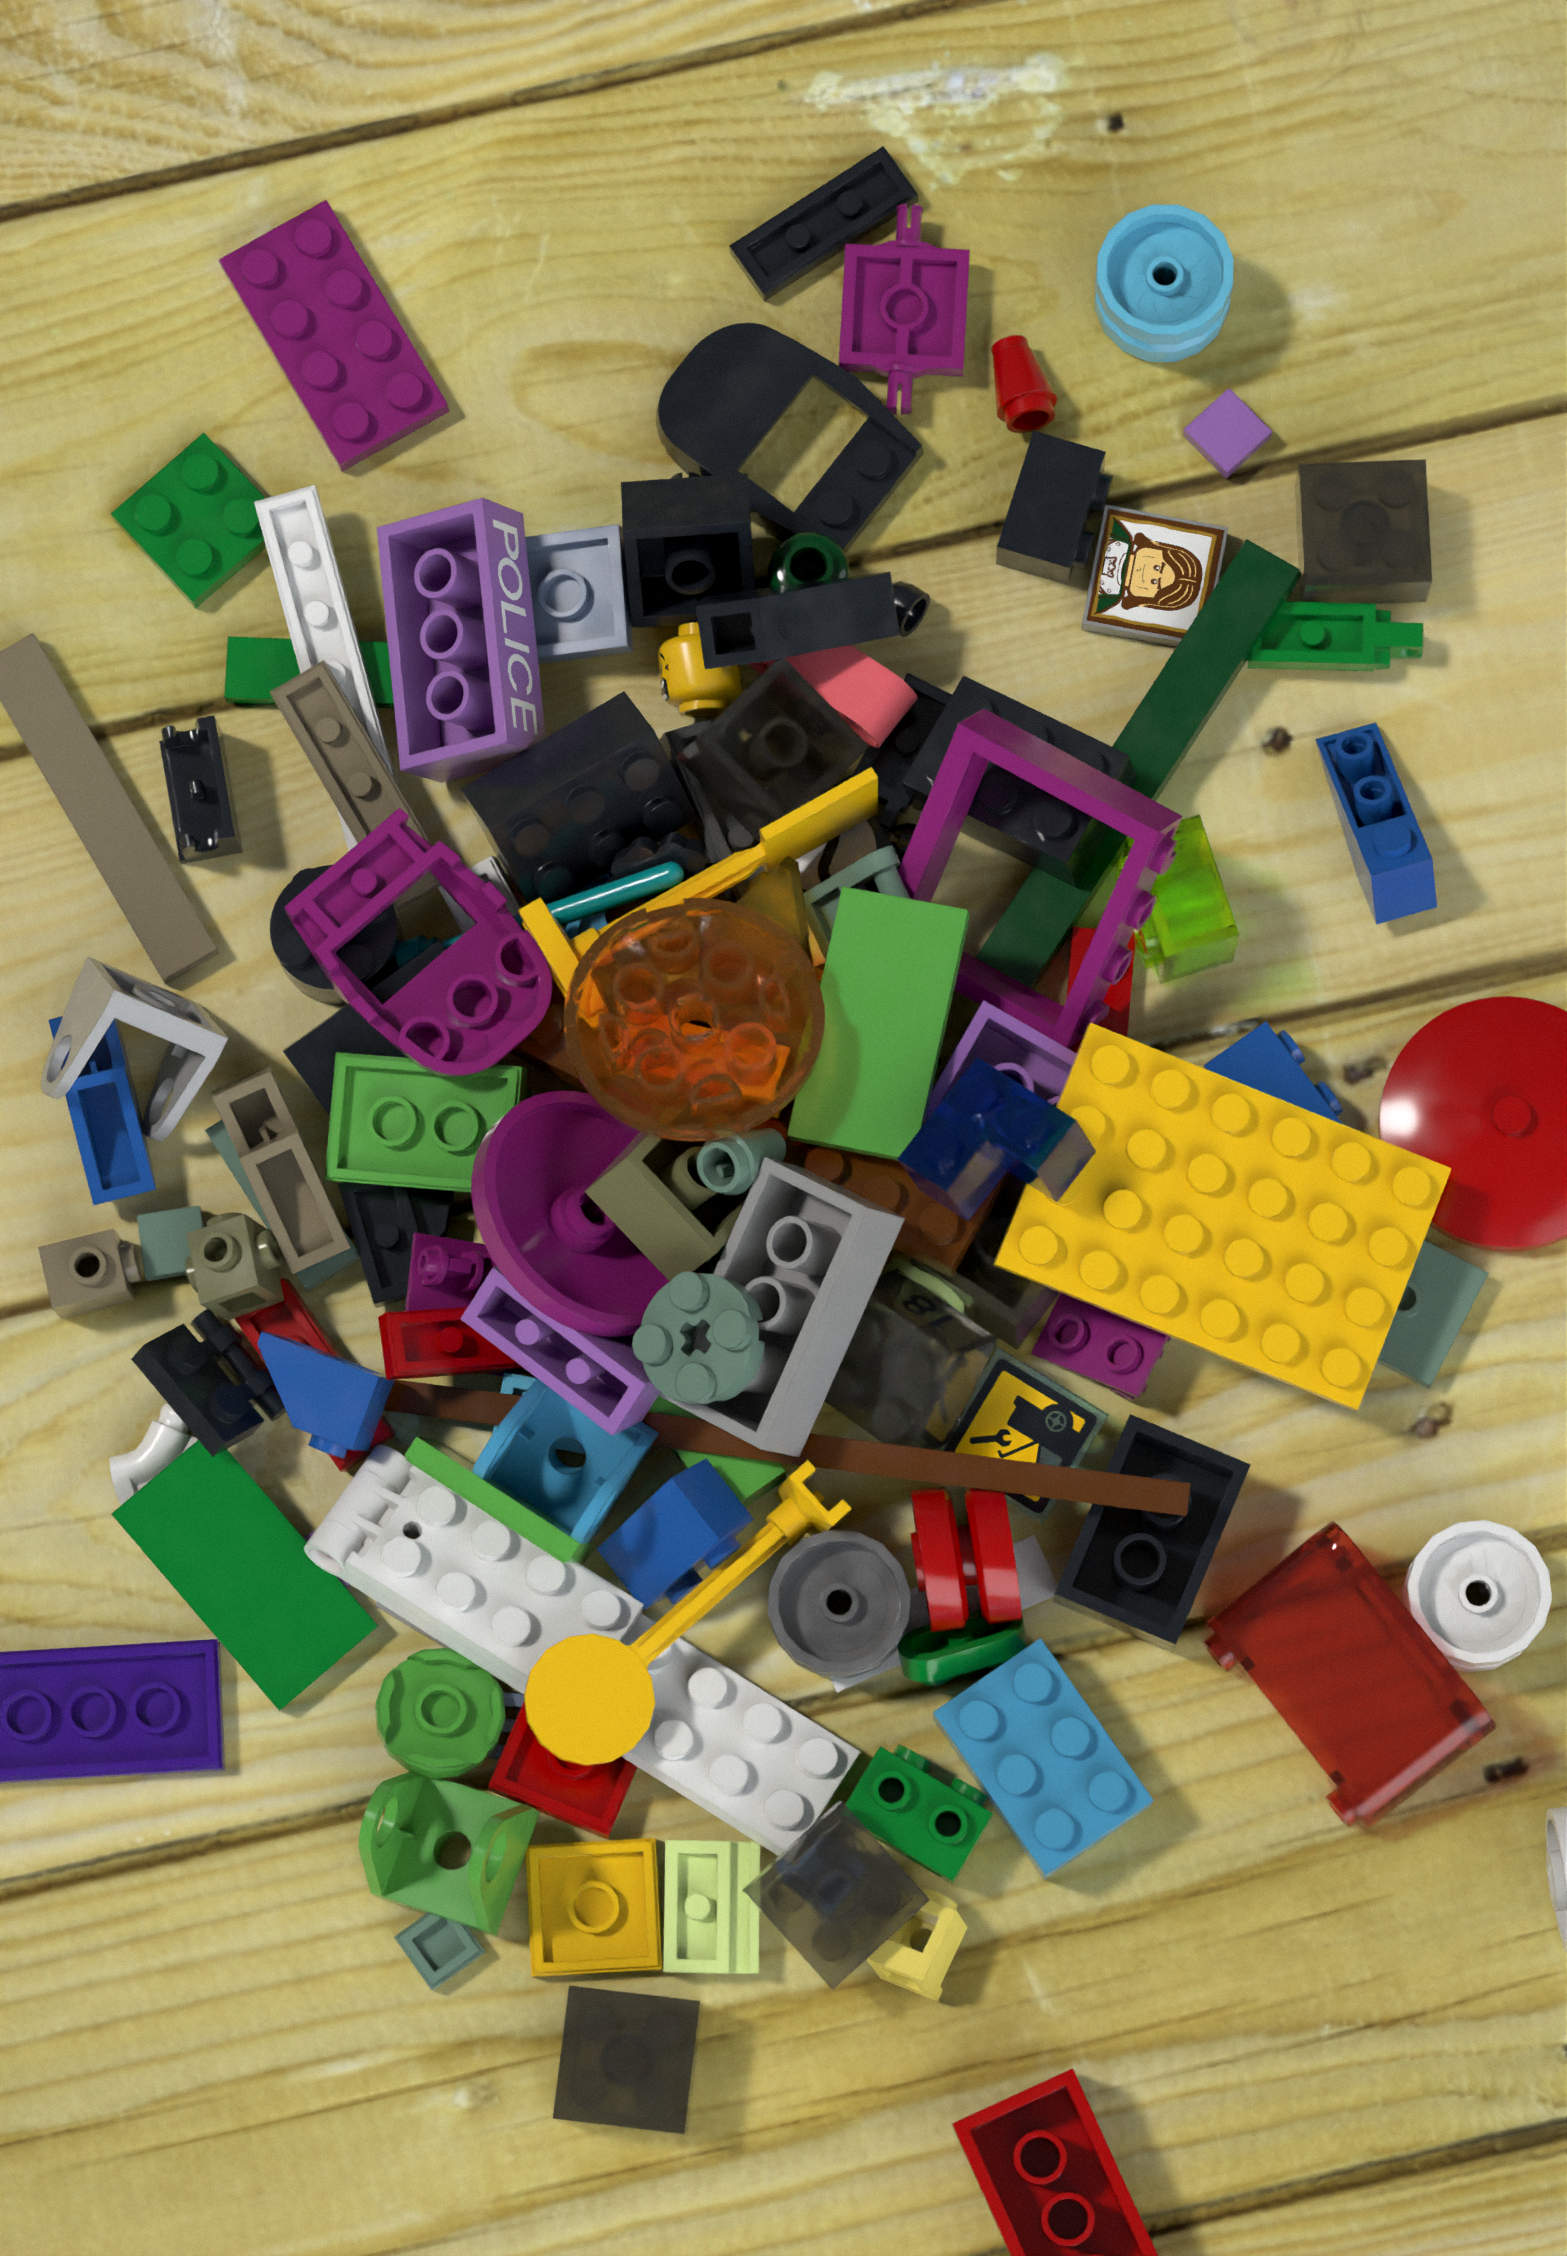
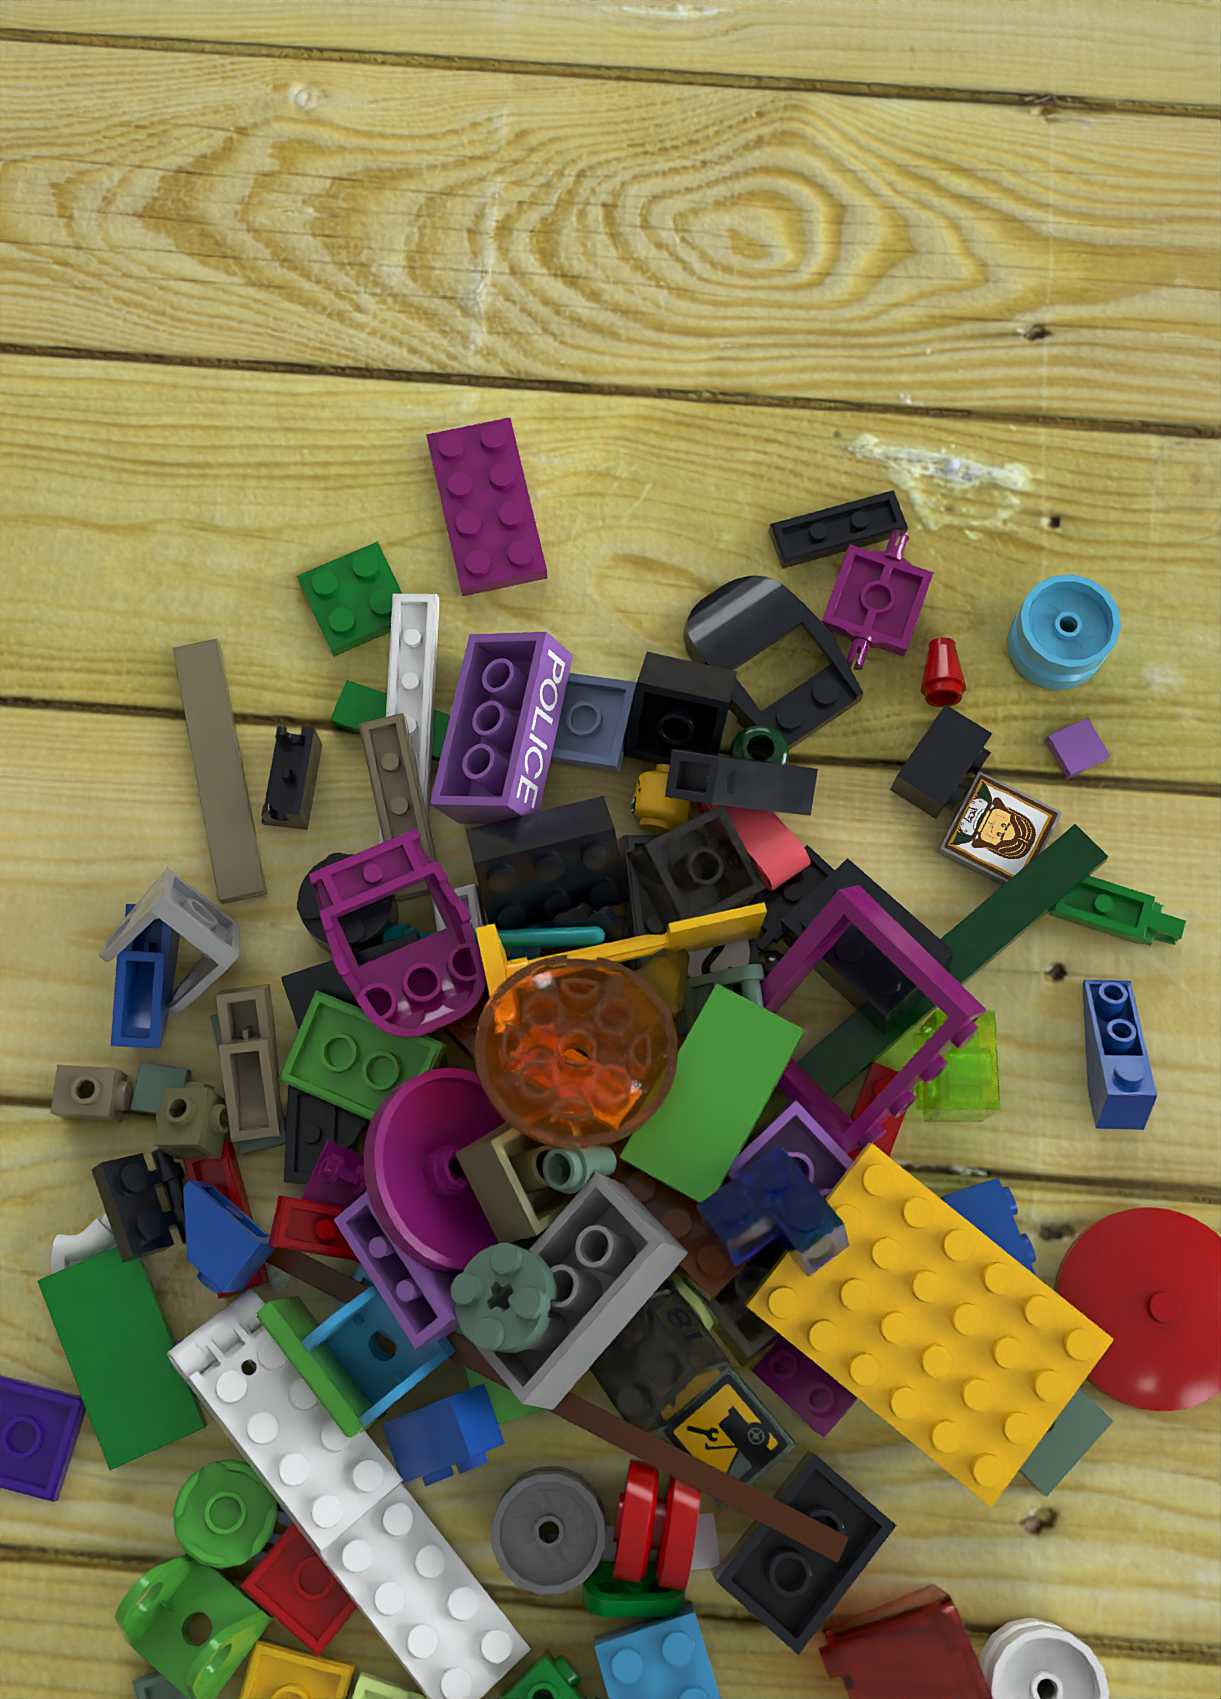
camera: 10 degrees right, 5 degrees down
yellow piece [523,1460,851,1766] -> none
black hinge [893,581,930,637] -> none
clear smoke brick [1295,459,1432,604] -> none

